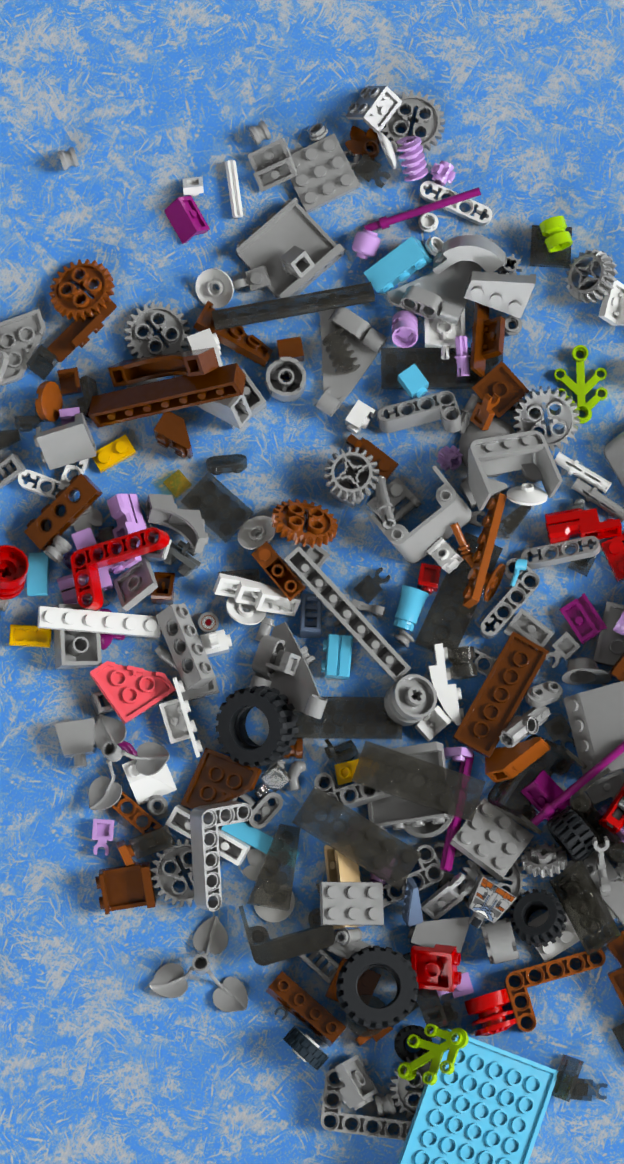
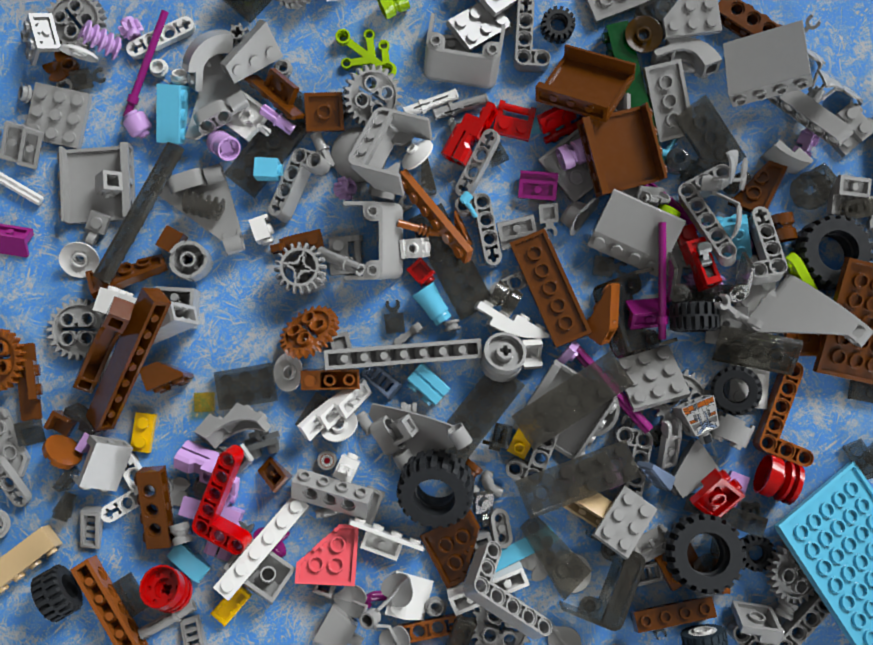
camera: 55 degrees left, 5 degrees up
light grey plate [113,557,158,611] -> none
clear smoke plate [206,454,247,475] -> none
light grey pin [336,928,363,945] -> none
lime plant [397,1023,469,1085] -> none
dark orange plate [470,393,500,431] -> none
light grey piece [499,706,551,748] -> none
light grey gear [521,843,568,878] -> none
light grey plate [525,681,563,708] -> none

